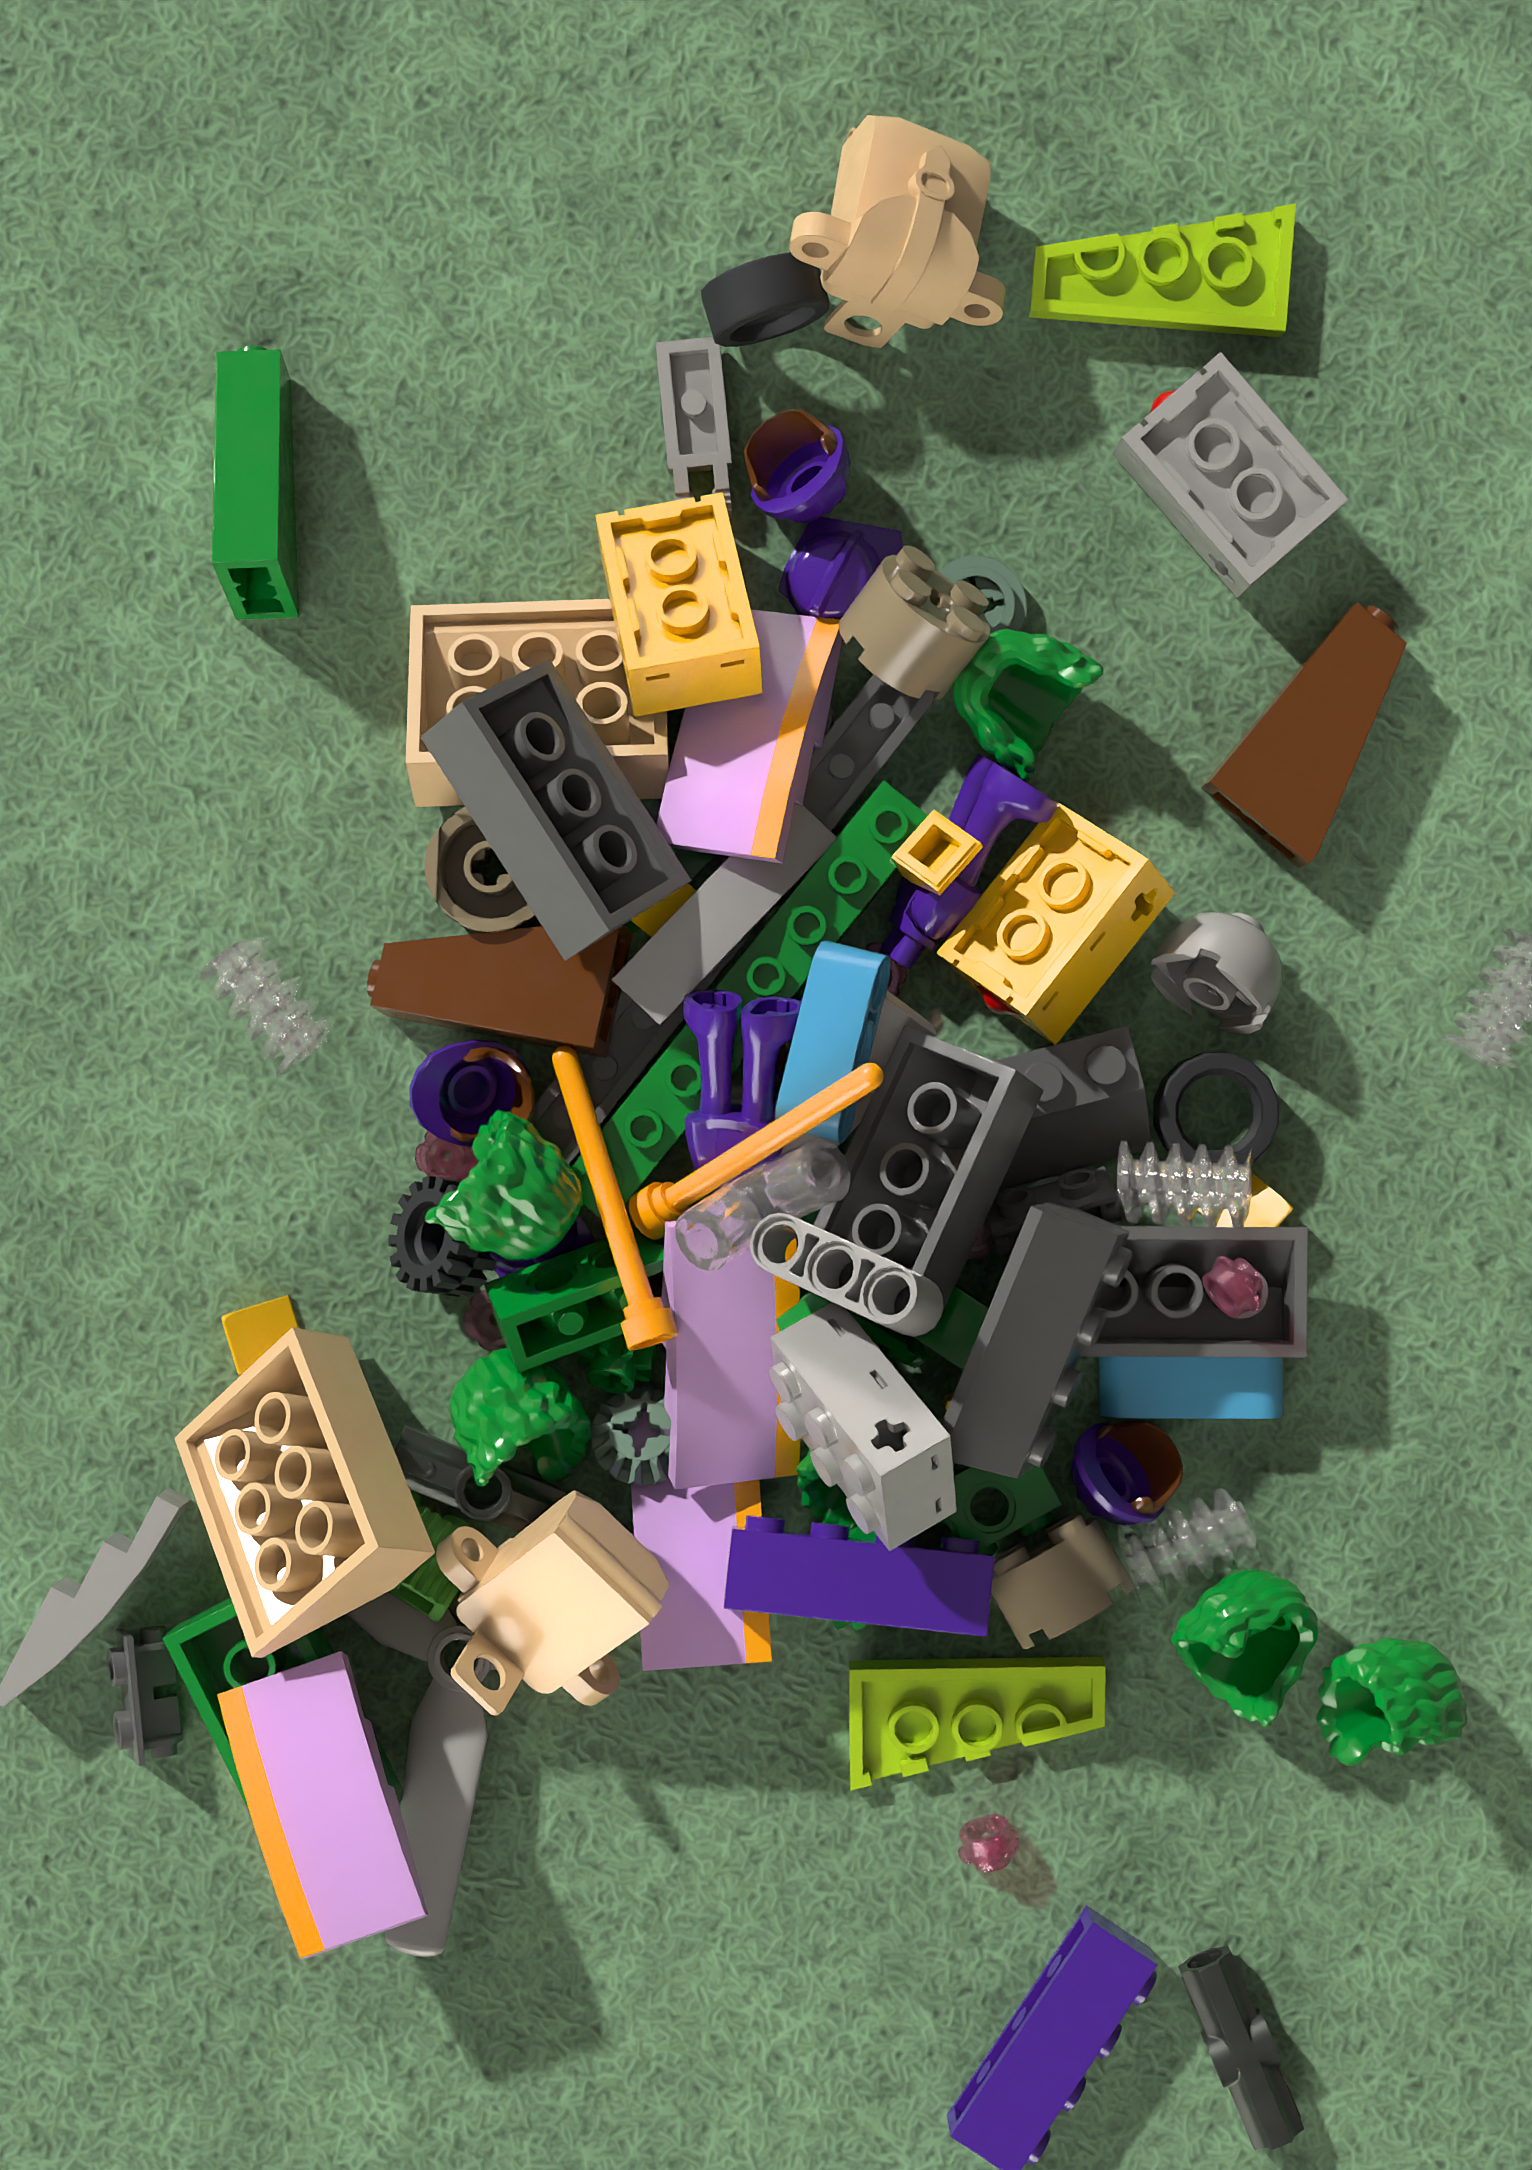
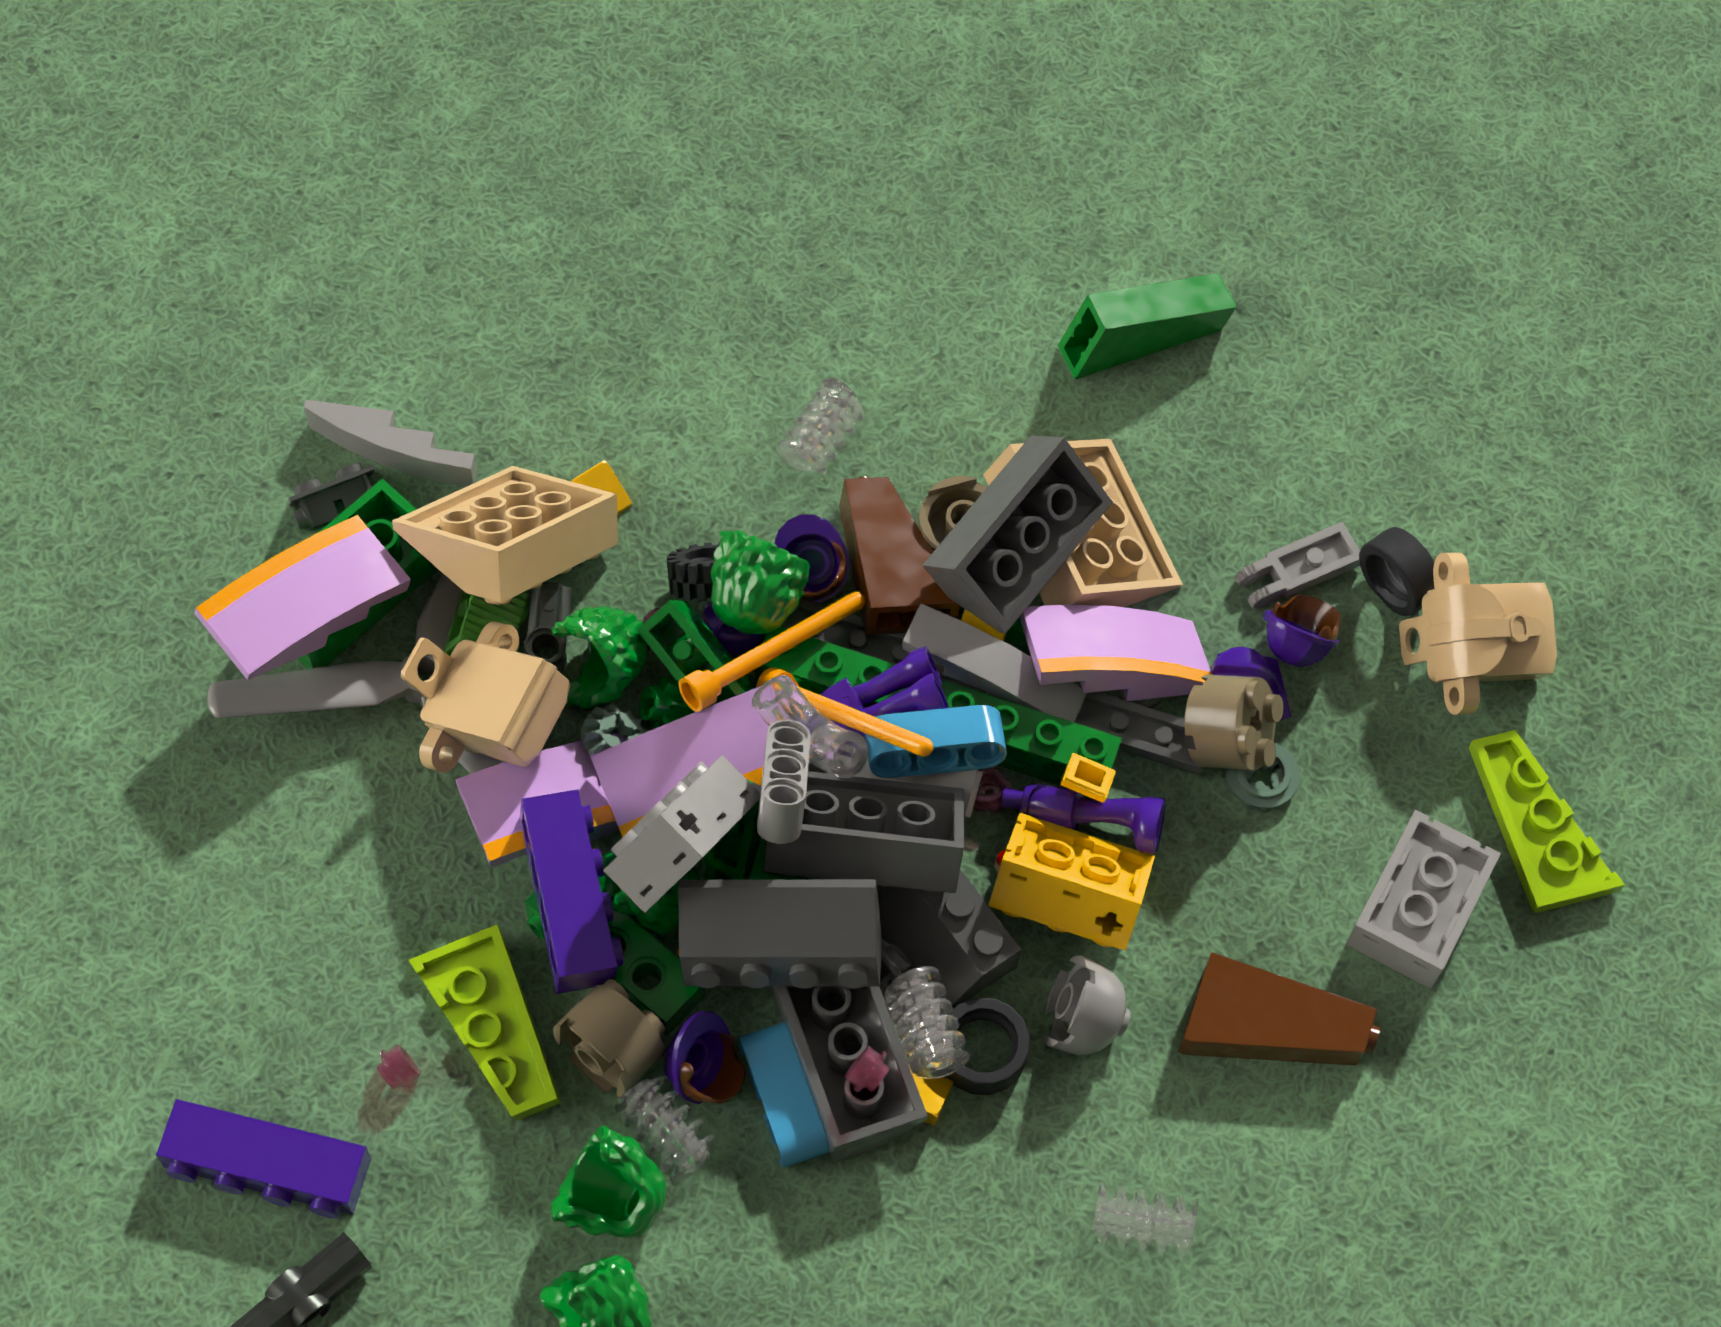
camera: 70 degrees right, 25 degrees down
yellow piece [595,492,763,717] -> none
green hair [952,629,1104,781] -> none

